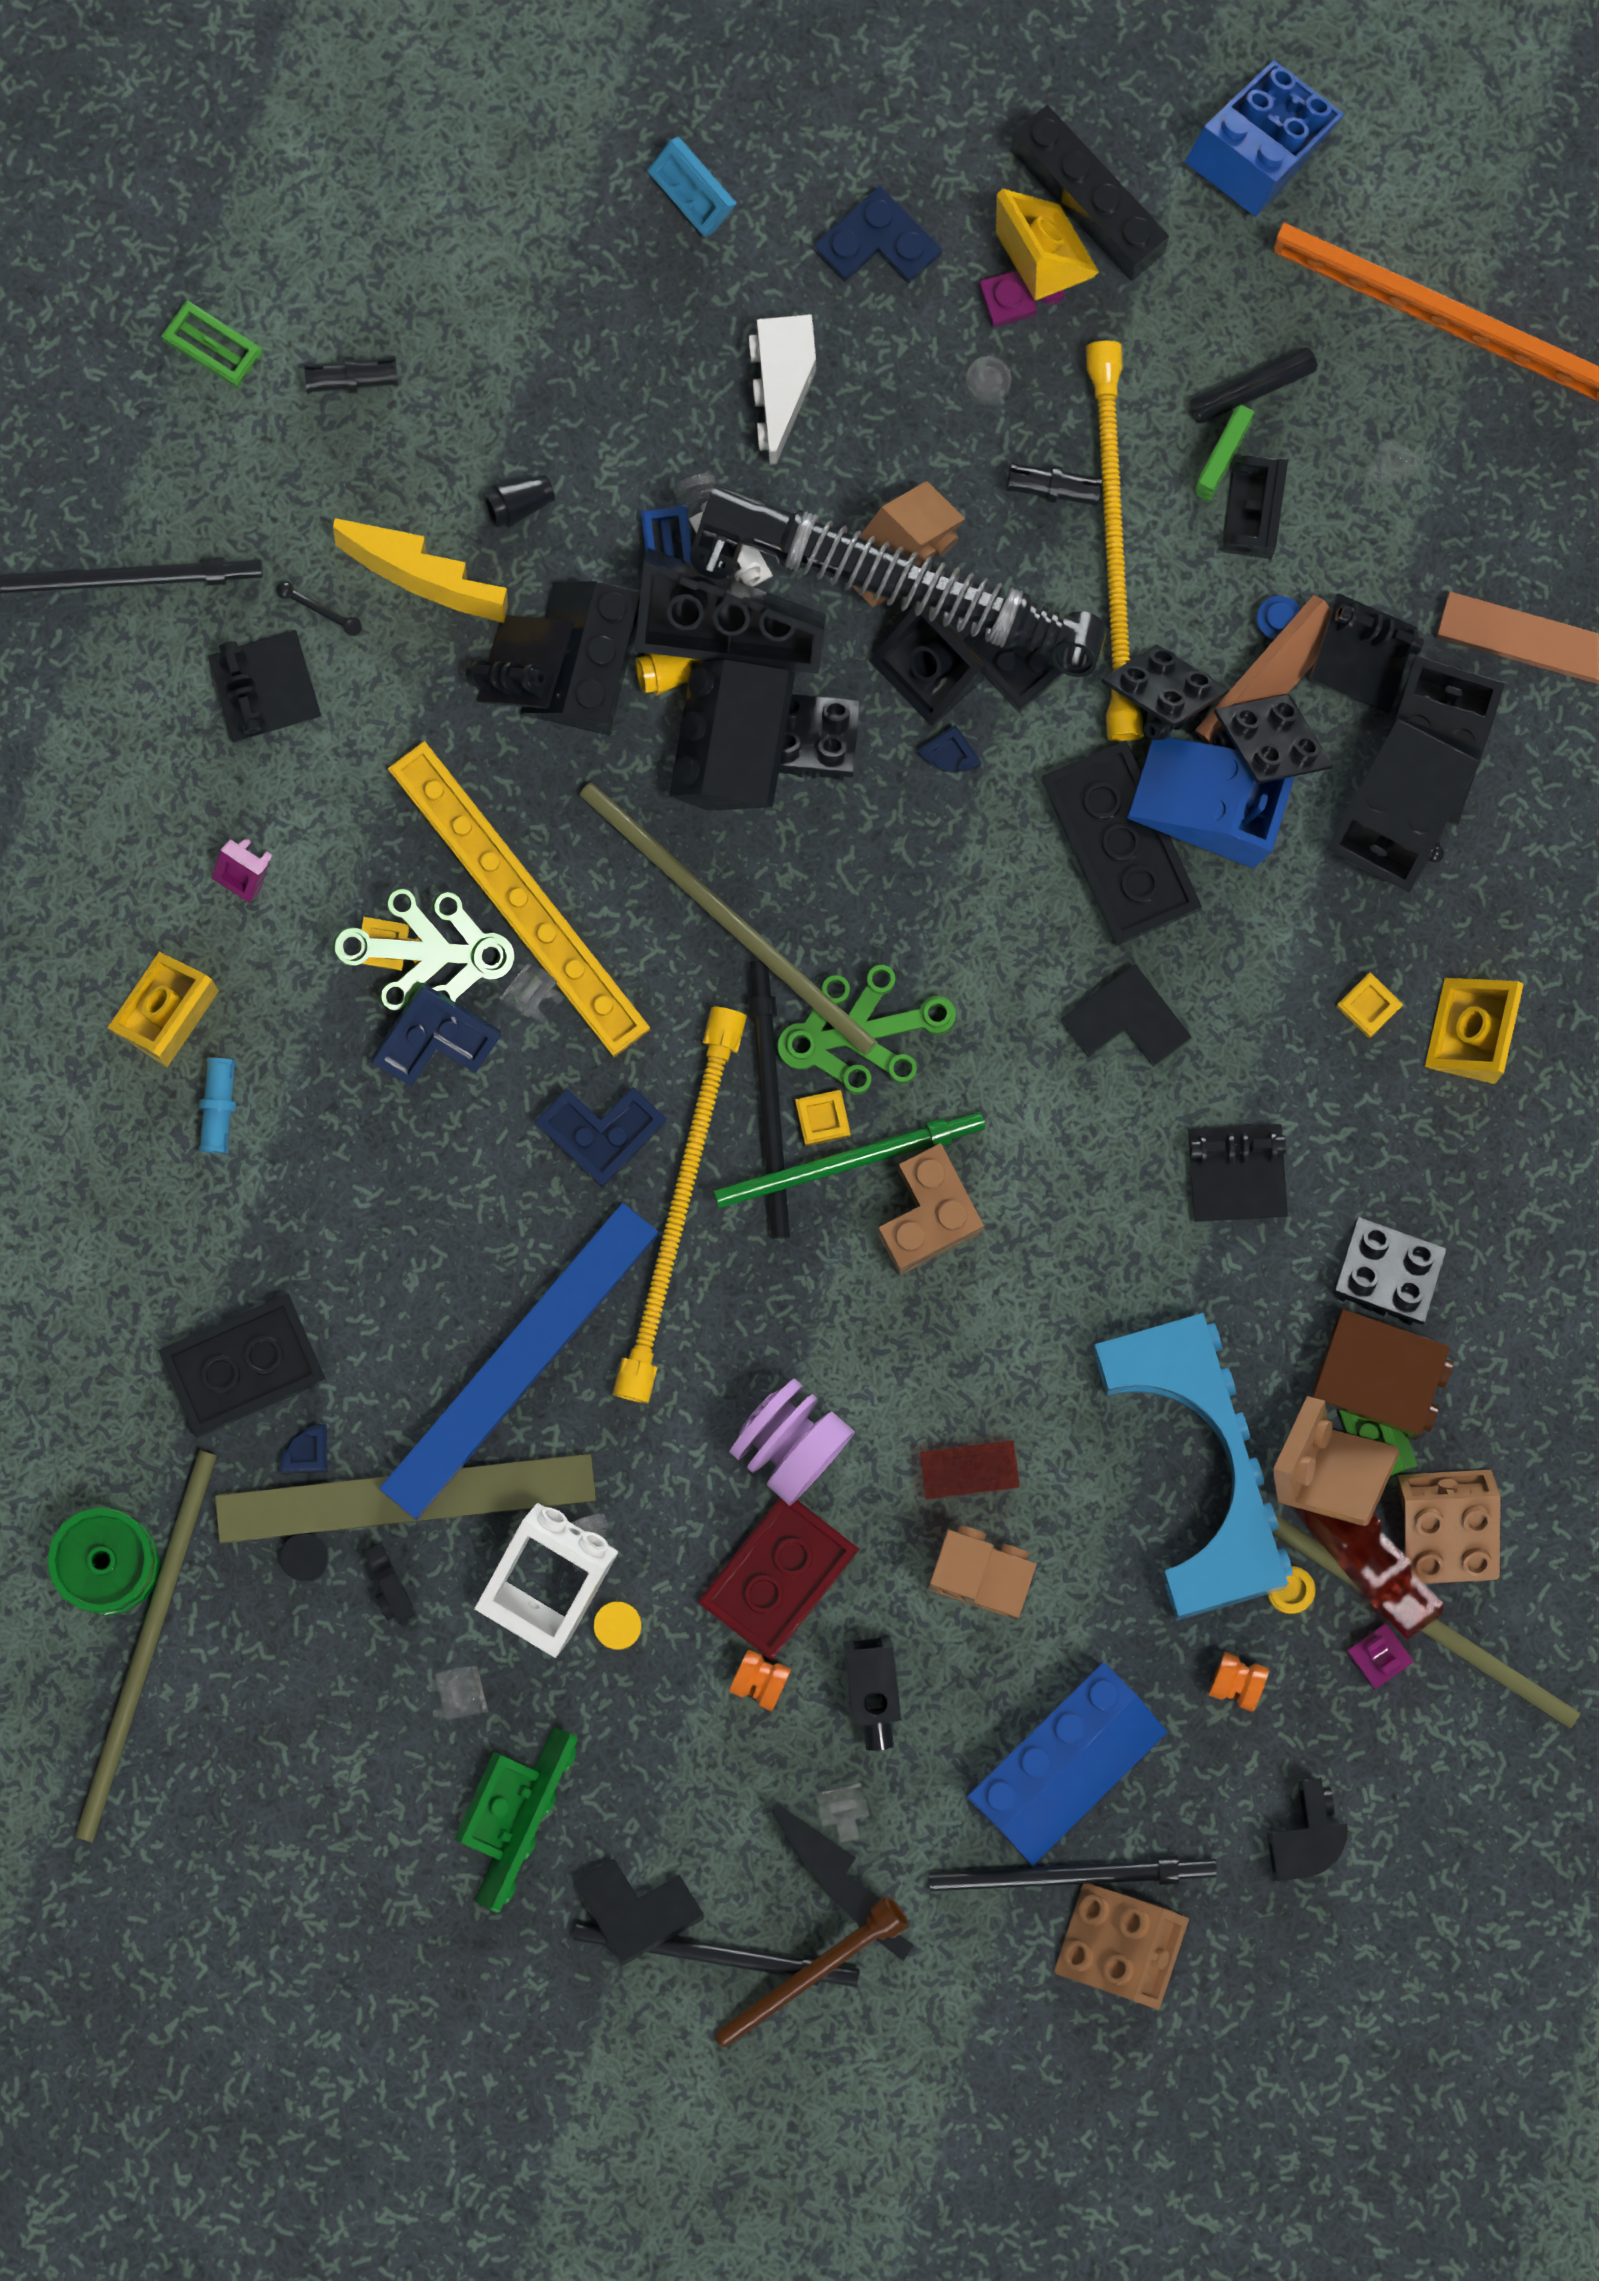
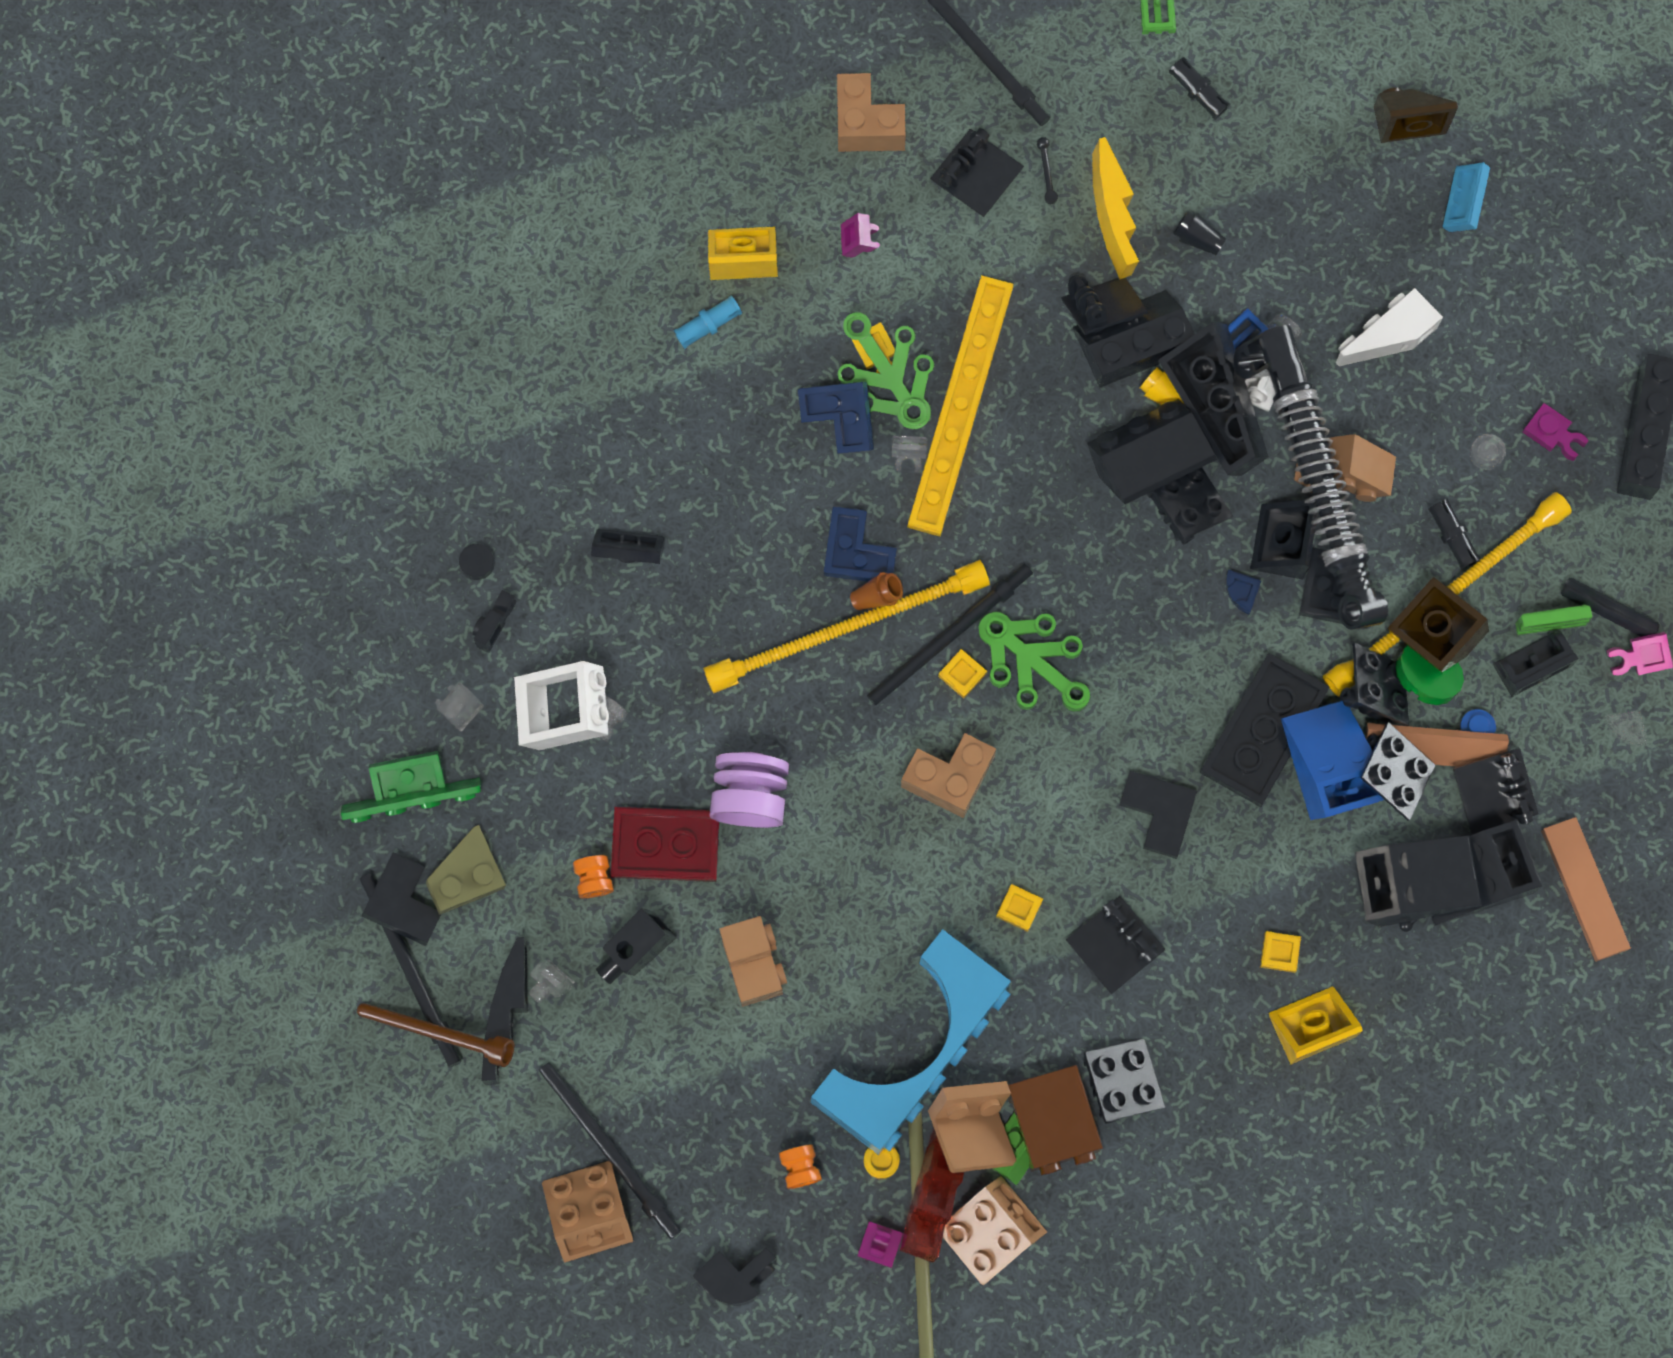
camera: 55 degrees right, 5 degrees down
green wheel [47,1507,161,1616] -> none
olive piece [75,1450,217,1843] -> none
black plate [158,1294,327,1438] -> none
olive tile [215,1454,597,1544] -> none
dark blue tile [279,1424,328,1474] -> none
blue tile [379,1203,659,1521] -> none
olive piece [580,782,877,1056] -> none
yellow tile [594,1602,642,1650] -> none
green bar [713,1112,985,1209] -> none
dark blue plate [814,186,942,284] -> none
clear red plate [920,1440,1020,1500] -> none
blue slope [966,1662,1168,1866] -> none
yellow slope [996,188,1099,301] -> none
none -> olive wing [426,825,506,915]
none -> black plate [591,529,665,564]
none -> medium nougat brick [837,73,906,152]
none -> dark orange cone [850,572,903,610]
none -> yellow tile [996,884,1043,932]
none -> dark brown slope [1374,88,1458,143]
none -> dark brown slope [1388,577,1489,673]
none -> green tile [1395,646,1464,705]
none -> plate [1607,632,1673,675]

